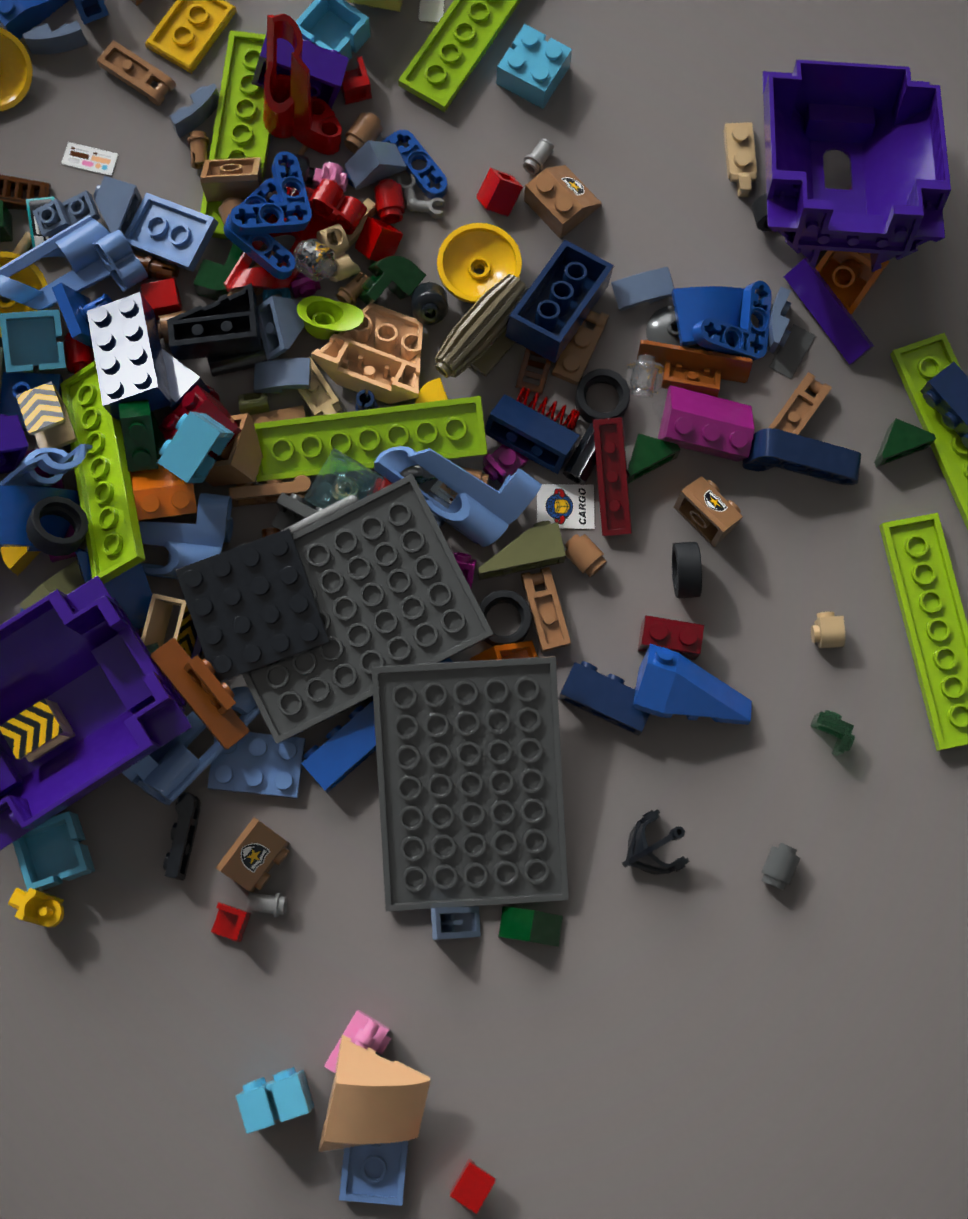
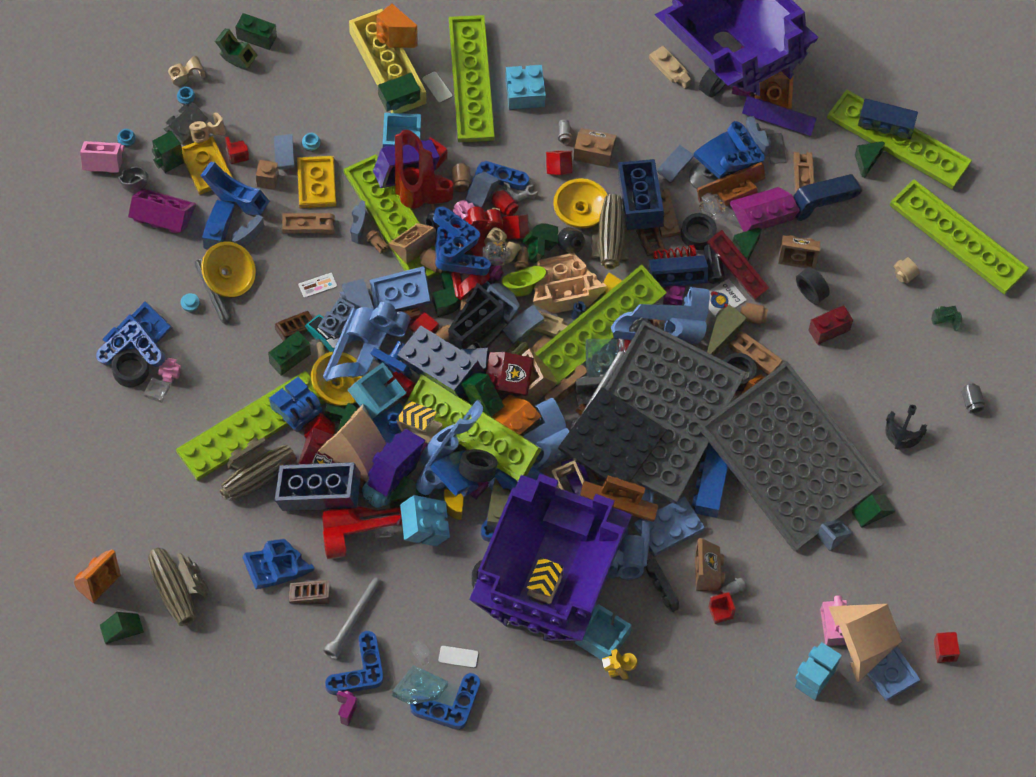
camera: 35 degrees left, 15 degrees down
medium azure piece [157,411,234,483] -> none
dark blue brick [558,661,650,736] -> none
blue wedge [632,643,752,725] -> none

